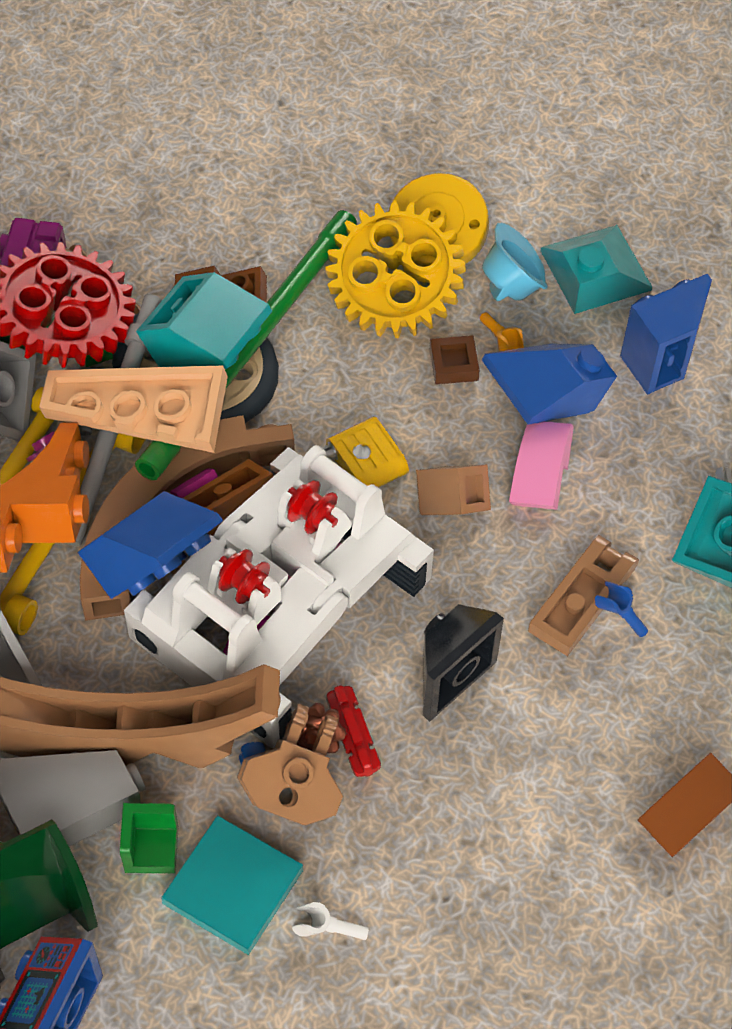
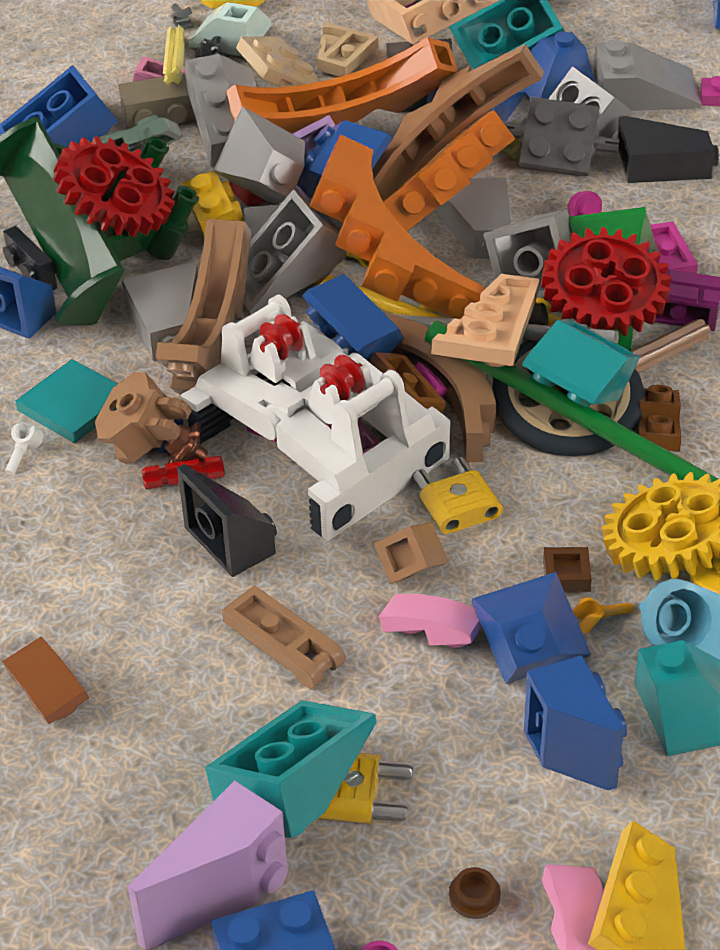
camera: 100 degrees right, 15 degrees down
green panel [120,803,178,874] -> none
blue hand [595,581,648,637] -> none

